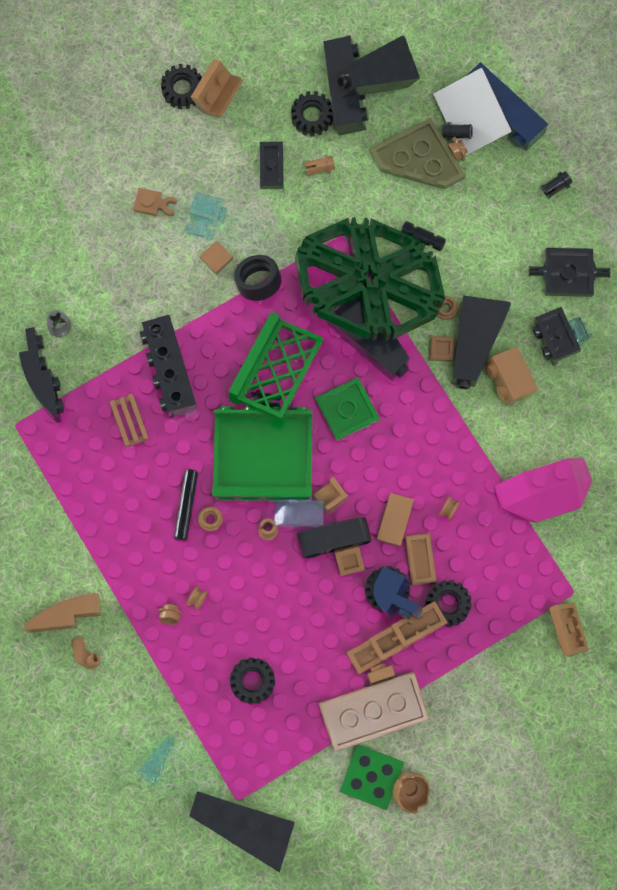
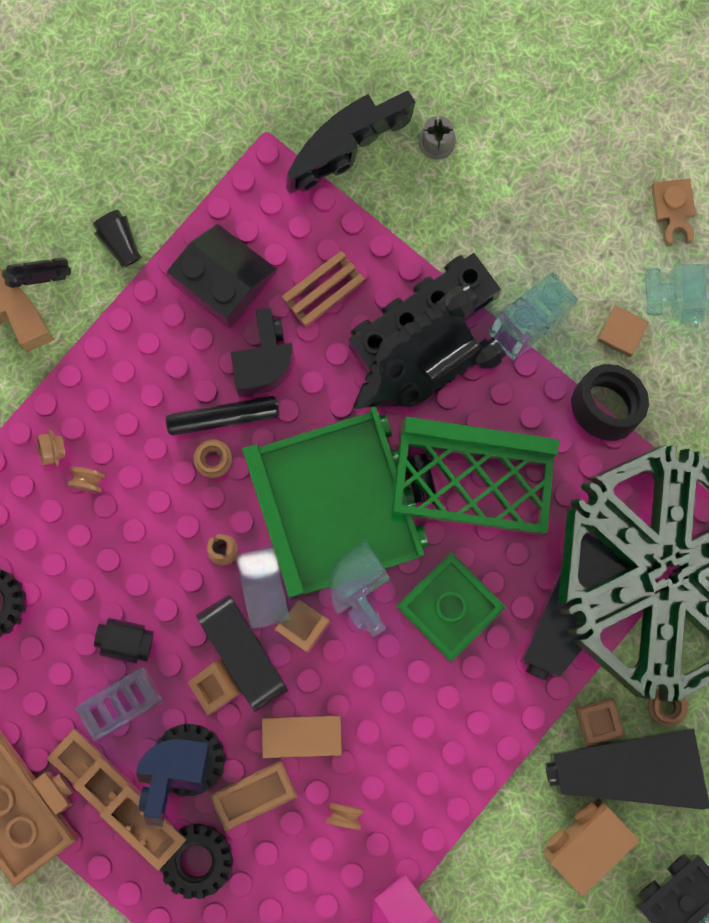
camera: 75 degrees right, 5 degrees up
none -> black axle [2,258,71,288]
none -> clear light blue slope [75,667,163,742]
none -> black cone [93,210,142,269]
none -> black brick [94,618,154,664]
none -> black slope [167,224,277,328]
none -> black brick [231,308,294,397]
none -> clear light blue brick [329,540,390,638]
none -> black shield [353,283,506,409]
none -> clear light blue brick [488,271,578,361]

